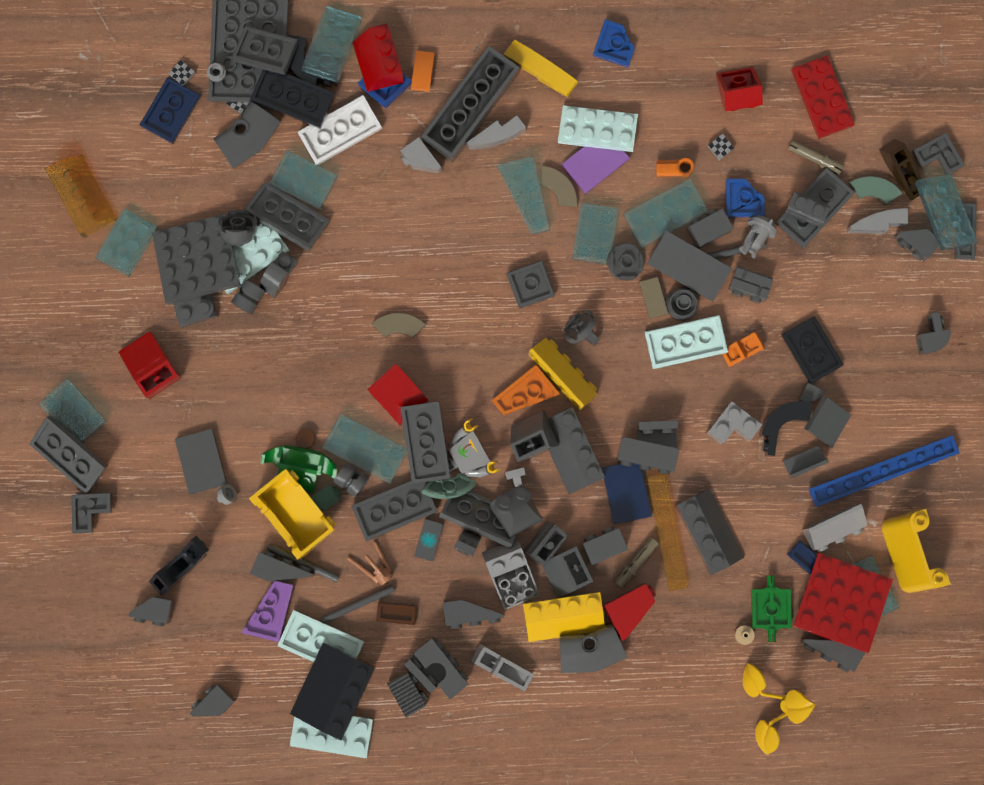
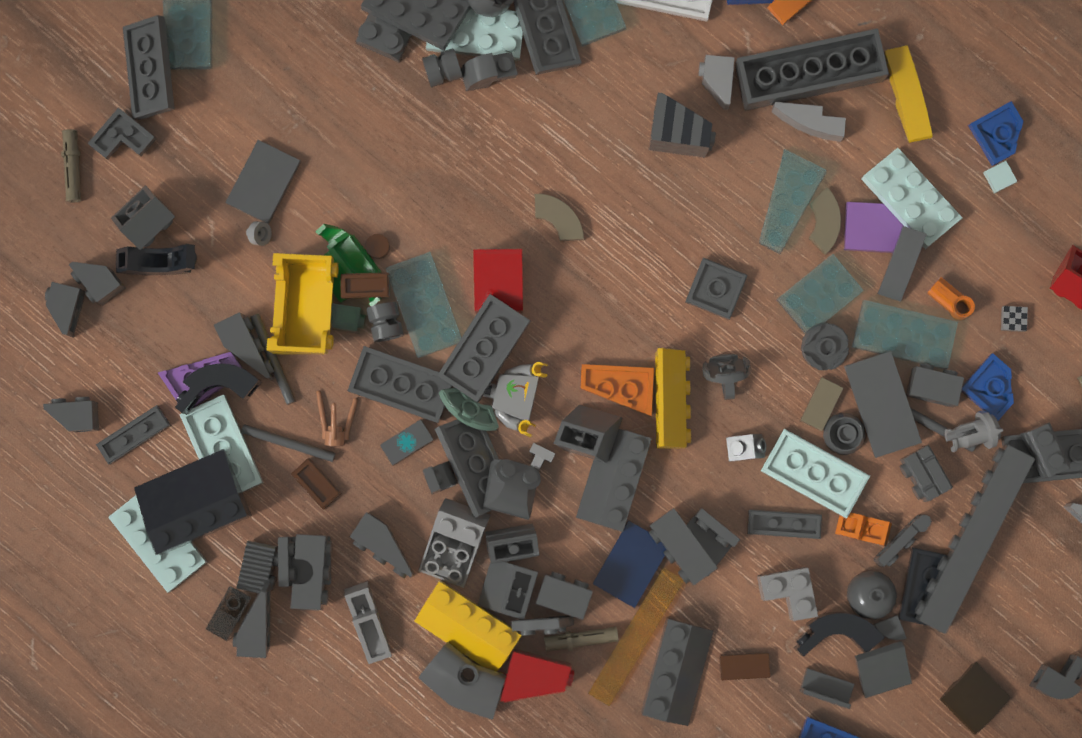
camera: 45 degrees right, 0 degrees up
red slope [118,331,181,399] -> none
none -> dark grey slope [45,282,85,338]
none -> dark tan pin [61,129,81,203]
none -> dark grey tile [96,405,171,465]
none -> dark grey brick [111,185,175,250]
none -> black arch [175,364,262,415]
none -> clear smoke slope [206,586,252,641]
none -> dark grey slope [233,581,270,658]
none -> reddish brown tile [341,273,390,299]
none -> dark grey plate [512,615,574,635]
none -> dark grey slope [649,93,716,158]
none -> reddish brown tile [719,653,770,680]
none -> bracket [726,434,766,462]
none -> dark grey tile [747,510,822,539]
none -> dark grey cylinder [846,570,897,620]
none -> dark grey hinge [873,514,932,566]
none -> dark grey slope [877,226,927,302]
none -> dark grey brick [915,445,1035,634]
none -> dark brown slope [939,662,1011,735]
none -> light aqua tile [983,161,1017,194]

